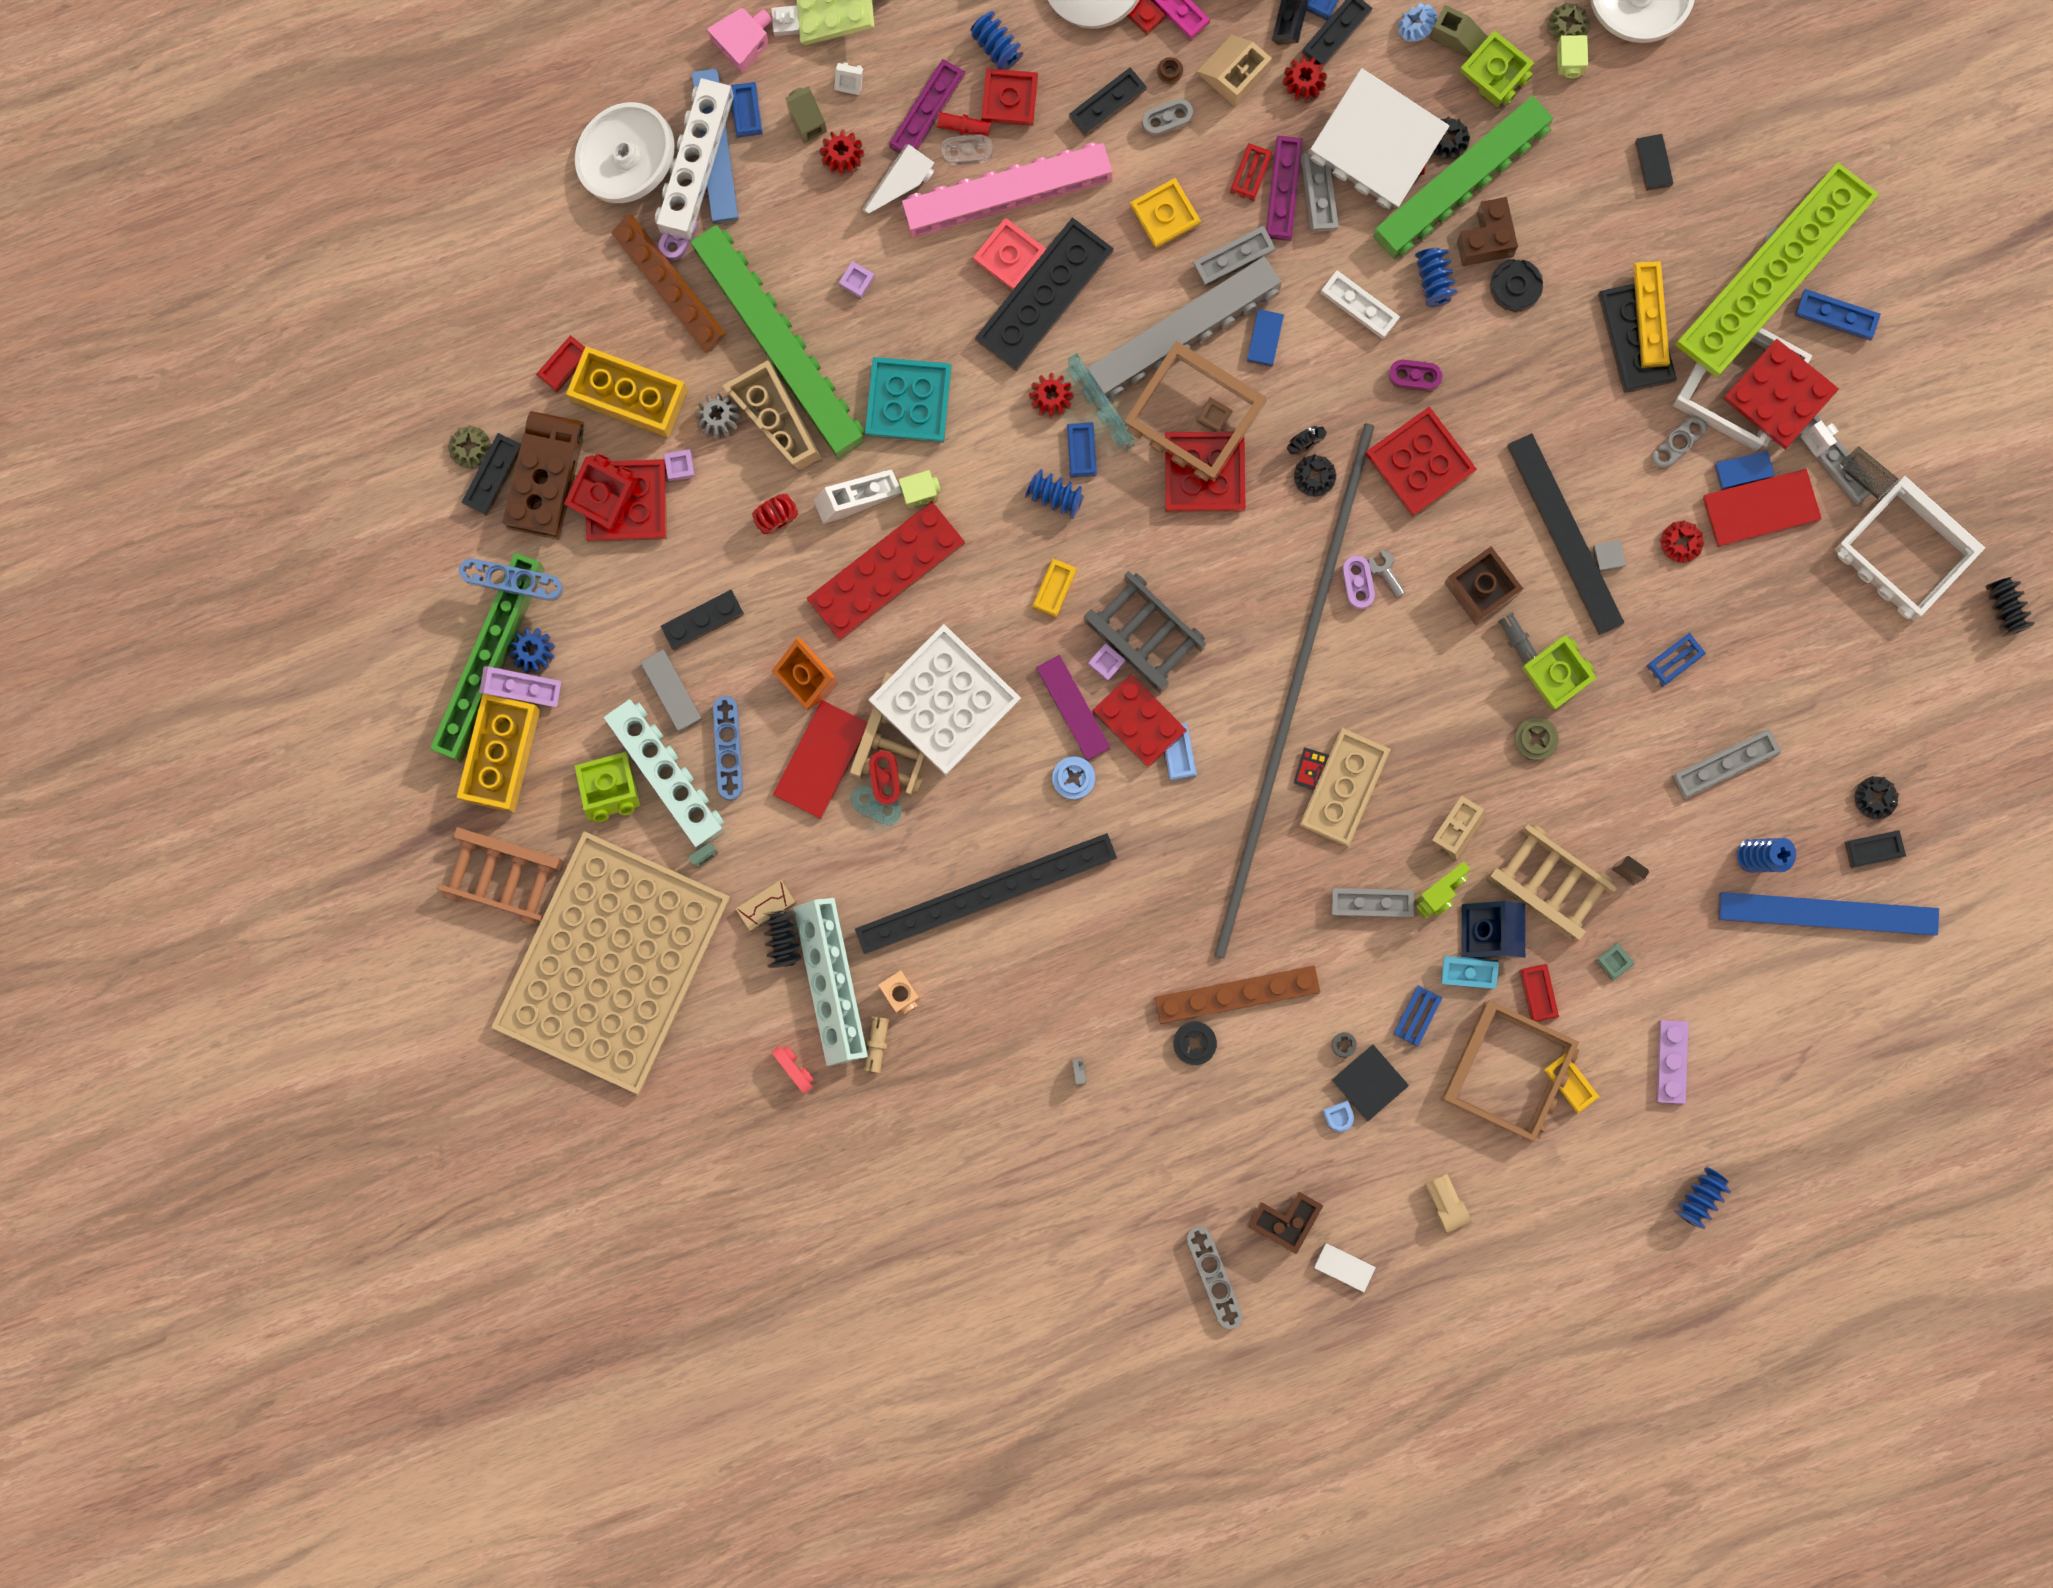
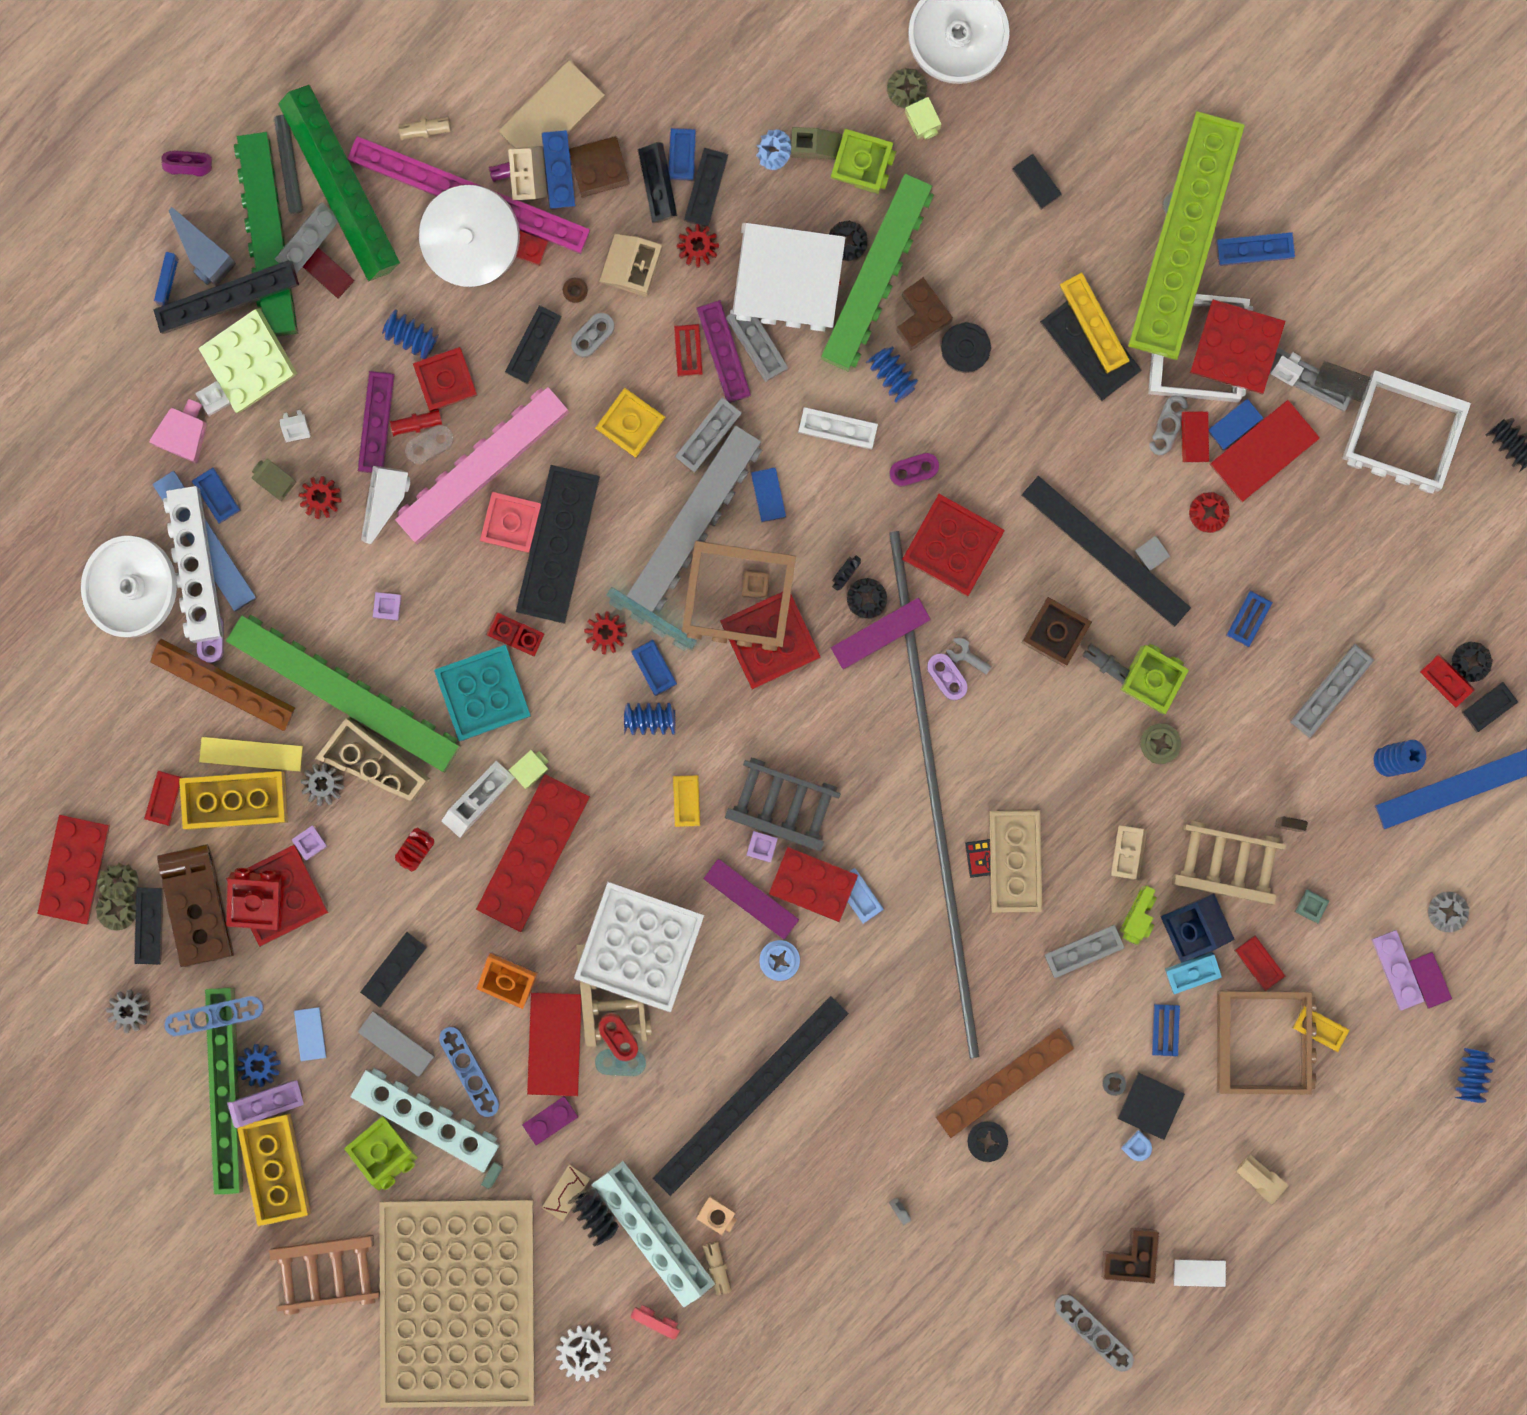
camera: 30 degrees left, 5 degrees up
none -> red plate [37,815,110,925]
none -> olive gear [97,863,139,900]
none -> light grey gear [106,990,150,1033]
none -> light yellow tile [199,737,303,772]
none -> light blue tile [294,1007,327,1061]
none -> red slope [486,612,545,657]
none -> magenta plate [522,1096,578,1146]
none -> white gear [556,1325,611,1382]
none -> magenta tile [830,598,931,670]
none -> red tile [1181,411,1209,463]
none -> magenta tile [1409,952,1452,1009]
none -> red plate [1420,653,1475,708]
none -> light grey gear [1428,892,1469,932]

